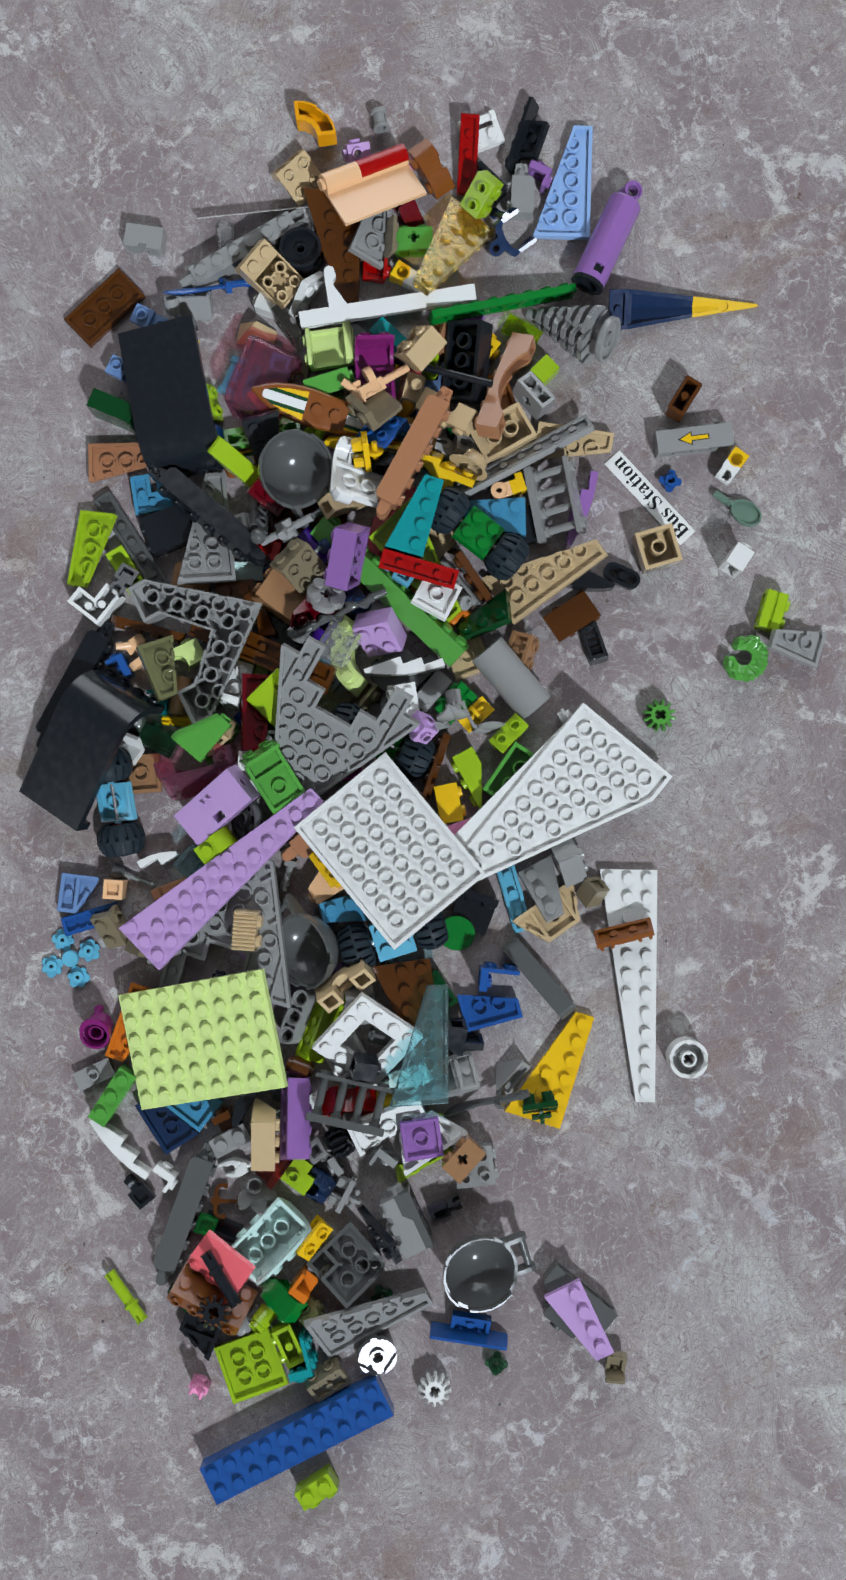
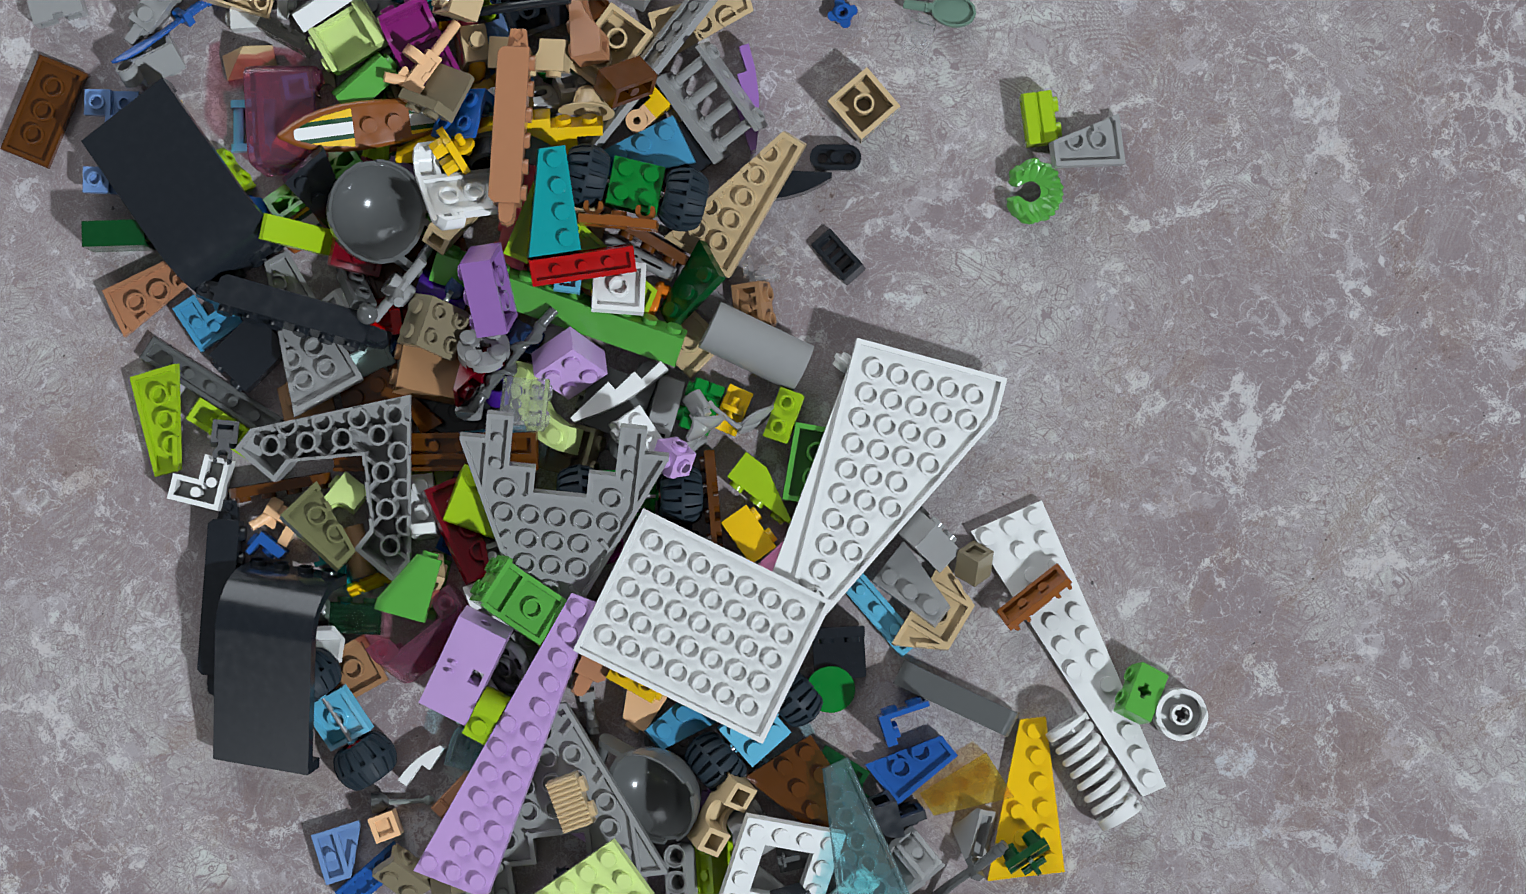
camera: 25 degrees left, 0 degrees up
light grey hair [457,595,472,611] -> none
reddish brown piece [543,591,601,643] -> none
white sticker [605,450,696,545] -> none
bright green gear [643,699,676,732] -> none
white brick [718,542,755,579] -> none
none -> dark orange plate [577,200,659,233]
none -> reddish brown brick [593,55,658,109]
none -> clear yellow wing [920,753,1014,816]
none -> white piece [1046,711,1143,831]
none -> bright green brick [1113,662,1169,725]

